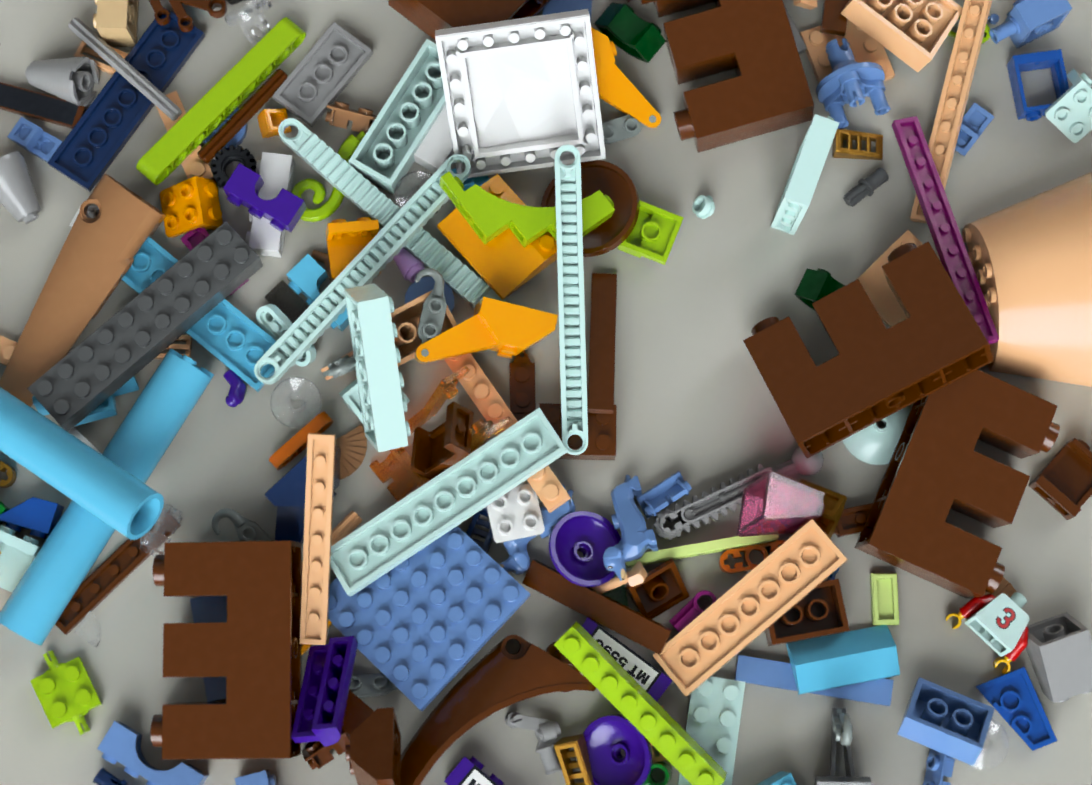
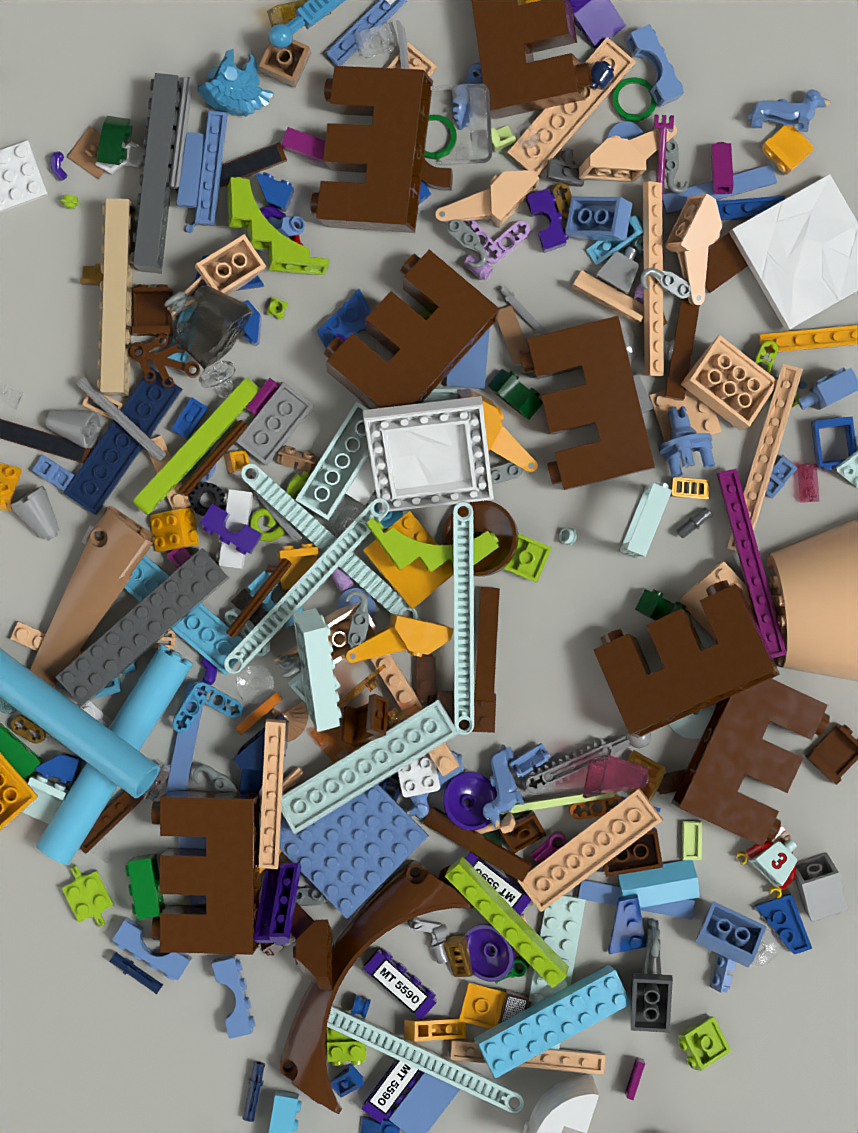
camera: 10 degrees right, 10 degrees up
none -> green brick [125,853,165,920]
none -> medium blue tile [166,682,206,792]
none -> blue plate [171,397,208,440]
none -> dark azure beam [172,681,243,733]
none -> reddish brown axle [226,558,292,638]
none -> magenta tile [246,378,280,416]
none -> light grey sword [247,475,302,540]
none -> blue wing [608,894,647,955]
none -> clear pink hinge [797,463,819,503]

